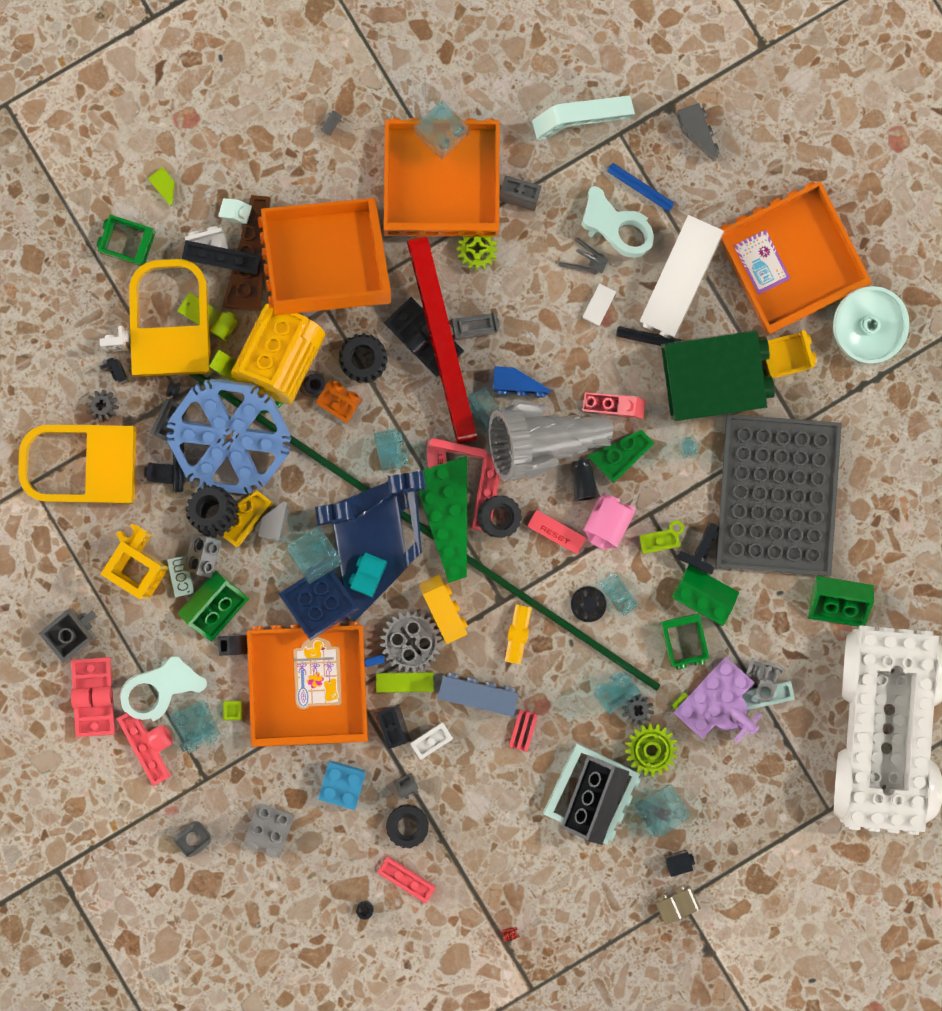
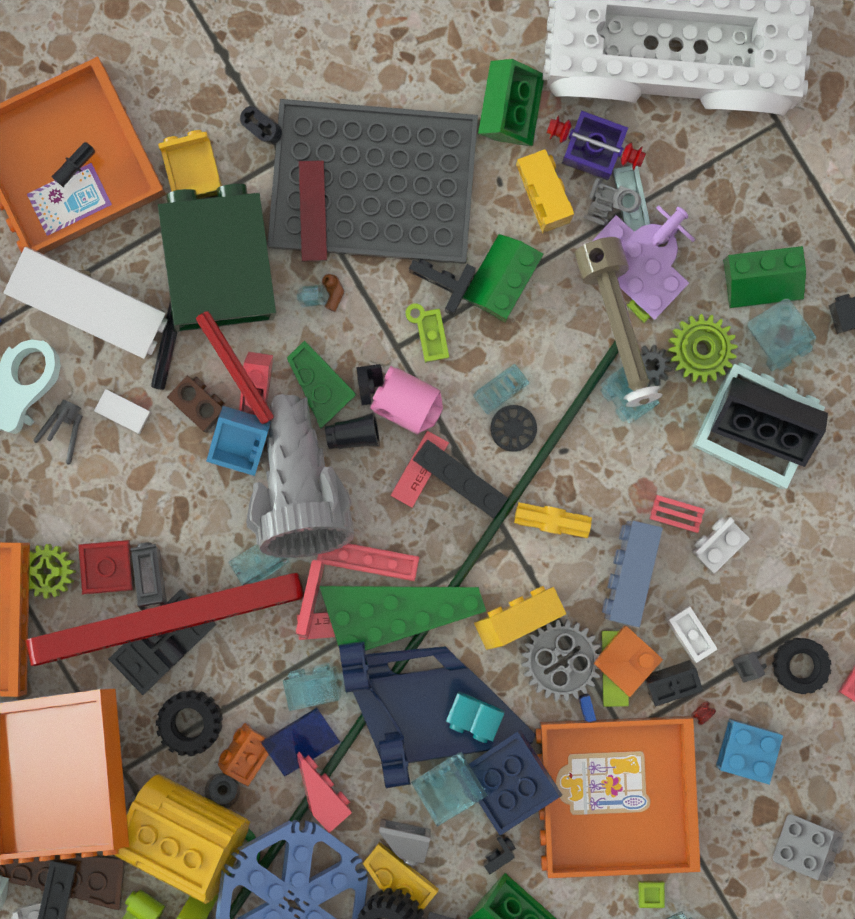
camera: 90 degrees left, 0 degrees up
black brick [218,635,248,656] -> none
black tyre [477,495,522,538] -> none
blue slope [493,366,551,398] -> none
green window [660,613,710,670] -> none
light aqua dish [833,286,909,363] -> none
none -> black axle [51,142,95,188]
none -> red plate [78,540,134,595]
none -> reddish brown brick [167,375,225,433]
none -> red axle [196,311,274,424]
none -> dark azure piece [206,406,270,476]
none -> black beam [240,106,282,145]
none -> clear blue piece [261,707,340,777]
none -> coral slope [297,752,352,833]
none -> dark red tile [299,160,327,262]
none -> dark orange arm [322,274,344,312]
none -> black bracket [356,364,384,405]
none -> black plate [412,440,508,518]
none -> black bracket [484,834,516,875]
none -> yellow wedge [516,149,574,233]
none -> dark purple brick [546,110,646,180]
none -> dark tan piece [575,237,662,407]
none -> orange plate [593,625,663,697]
none -> clear red bush [691,701,716,725]
none -> white bracket [692,517,750,574]
none -> green slope [723,246,806,309]

